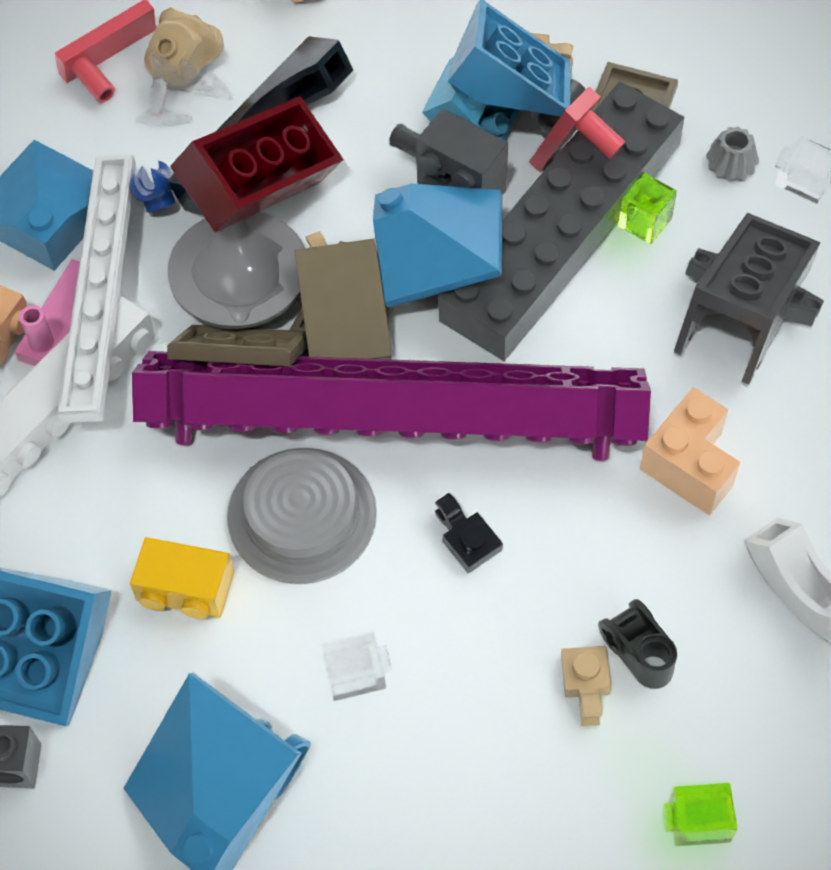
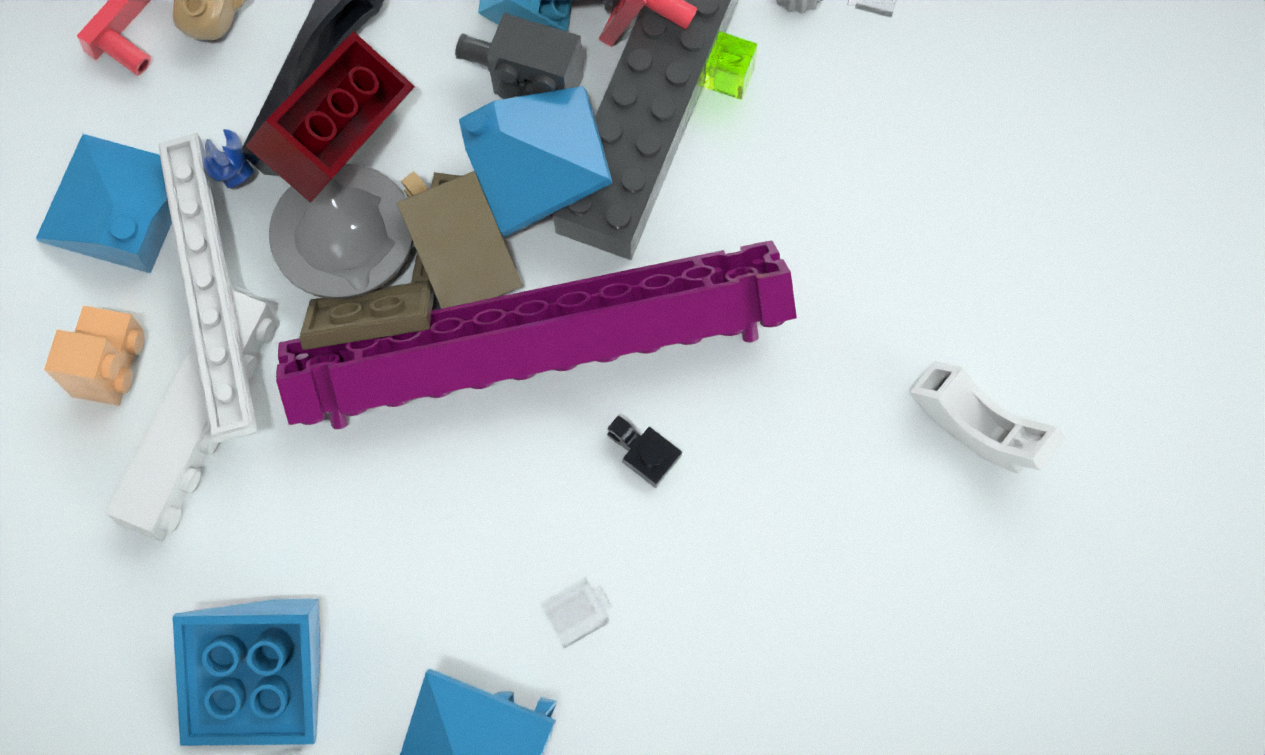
camera: 15 degrees left, 10 degrees up
bright pink piece [14,259,80,366] -> none
yellow brick [130,537,234,619] -> none
clear piece [136,50,234,126] -> none
light grey piece [227,448,376,584] -> none
tan plate [560,646,611,726] -> none
pearl dark grey piece [598,599,677,689] -> none
light nougat brick [640,387,741,516] -> none
clear neon green brick [662,783,738,847] -> none
dark grey piece [673,212,824,385] -> none

